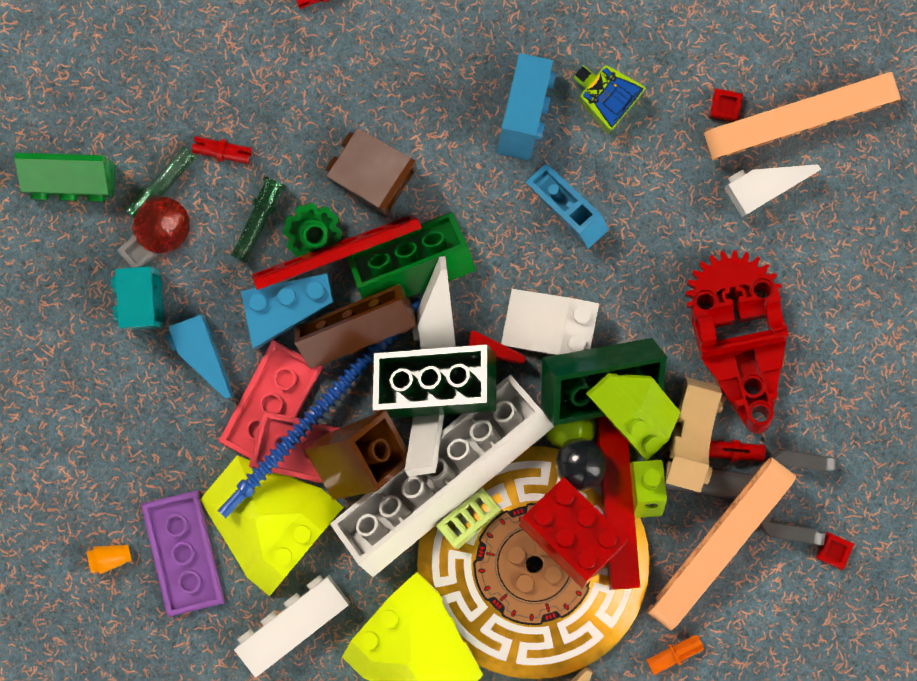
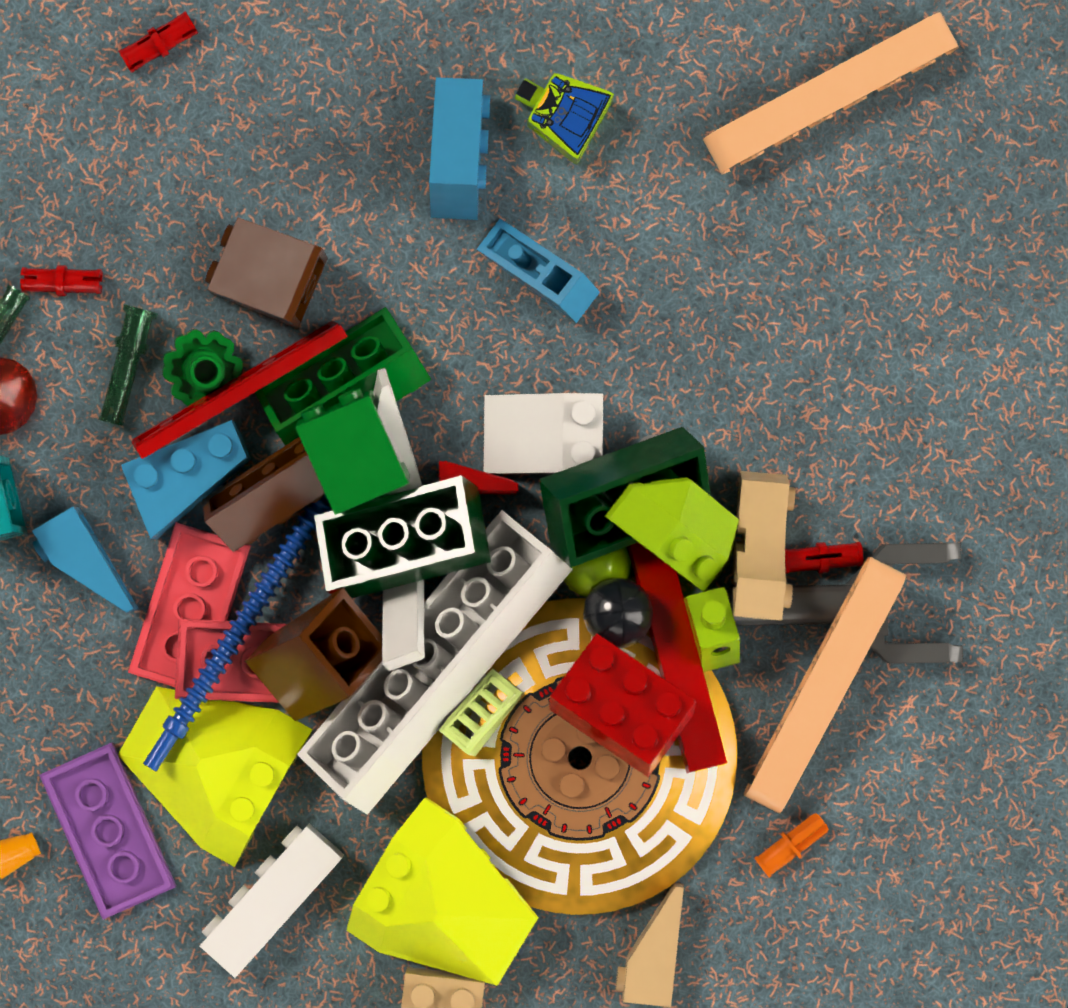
camera: 10 degrees left, 0 degrees up
red connector [685,250,789,434] -> none
red tile [709,88,743,122] -> none
white slope [724,165,821,217] -> none
red tile [815,532,855,570] -> none
none -> green panel [295,388,410,515]

